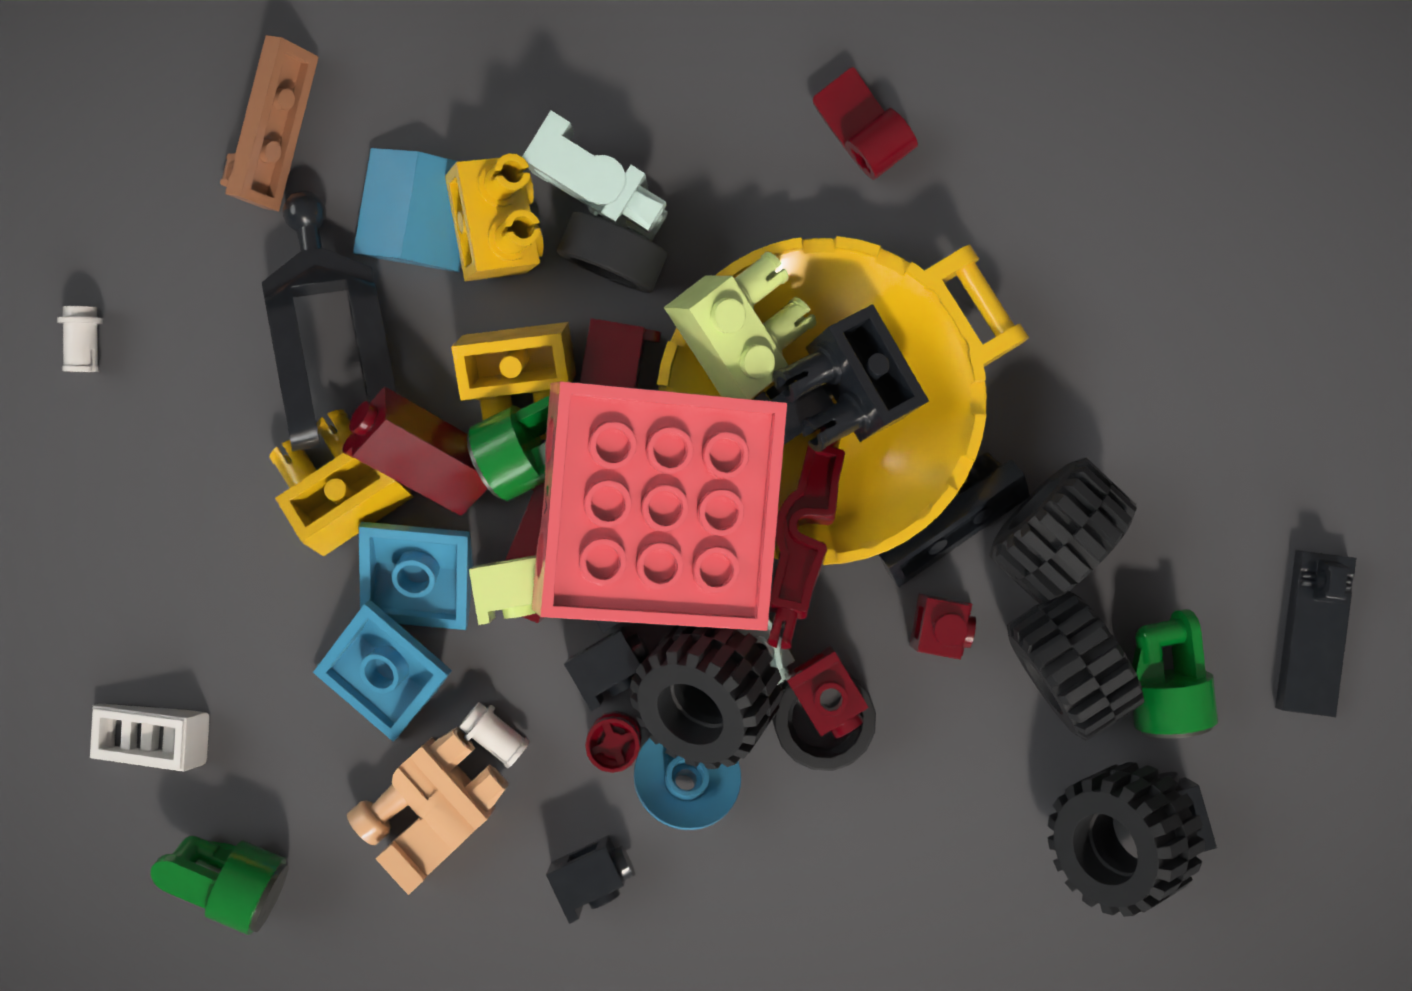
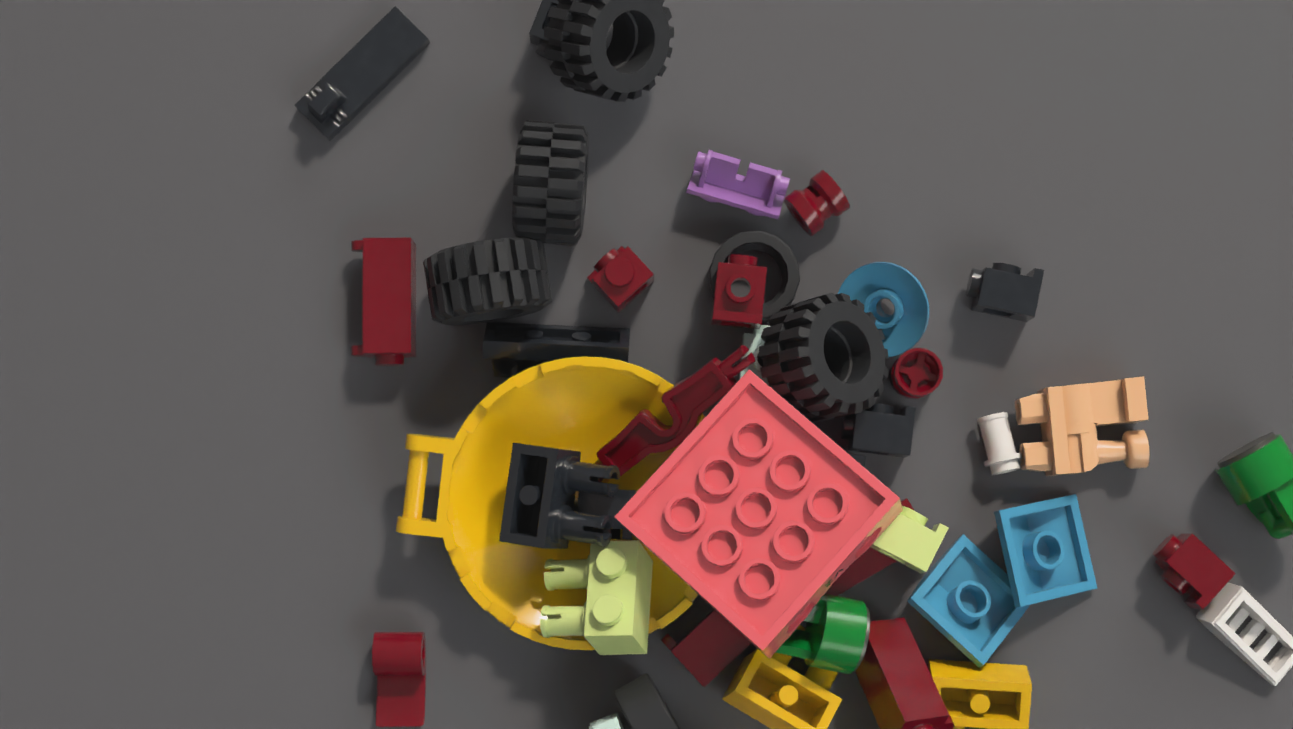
camera: 145 degrees left, 5 degrees down
green piece [1132,609,1218,738] -> none
none -> dark red brick [351,237,416,366]
none -> medium lavender hinge [686,150,790,220]
none -> dark red wheel [783,170,850,236]
none -> dark red brick [1153,533,1236,609]

